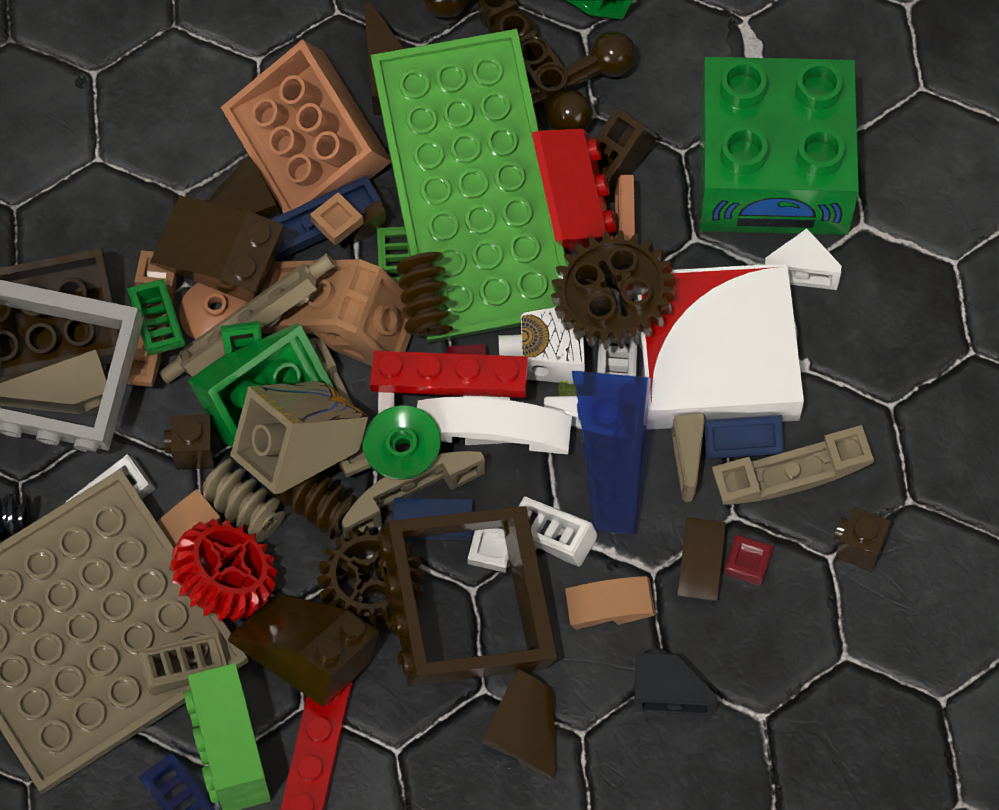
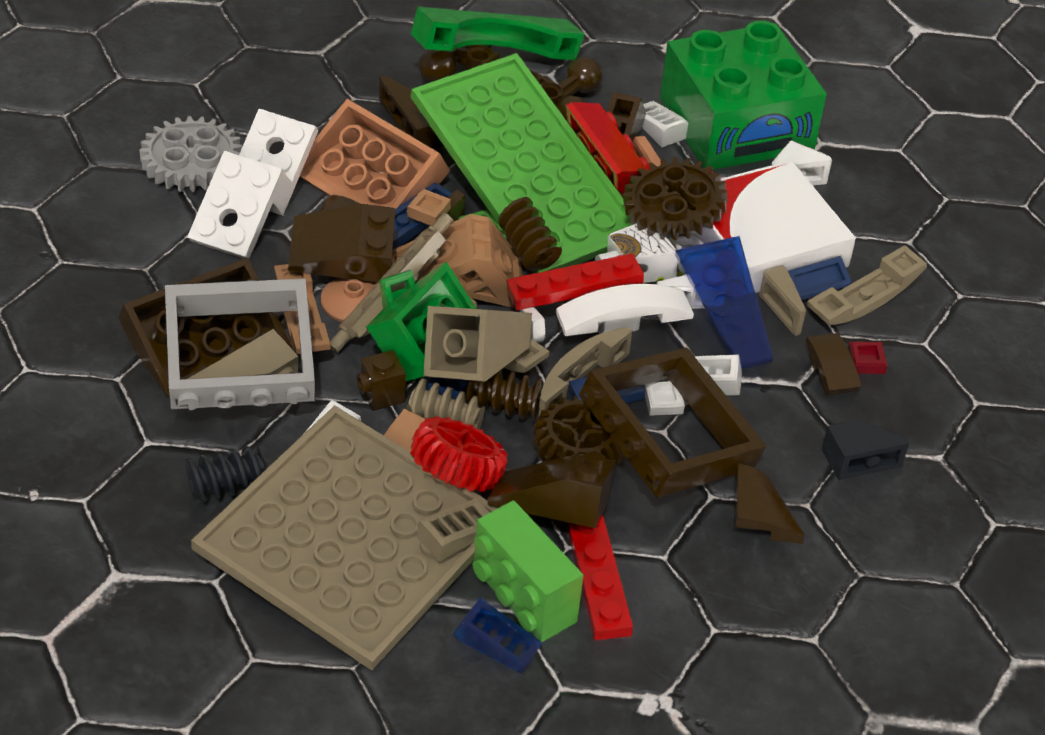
camera: 25 degrees left, 20 degrees down
green slope [127,279,185,356] -> none
green dish [362,405,441,480] -> none
medium nougat slope [565,576,655,630] -> none
dark brown brick [833,507,891,572] -> none
none -> light grey gear [140,116,242,192]
none -> white bracket [187,109,318,259]
none -> white slope [642,101,688,147]

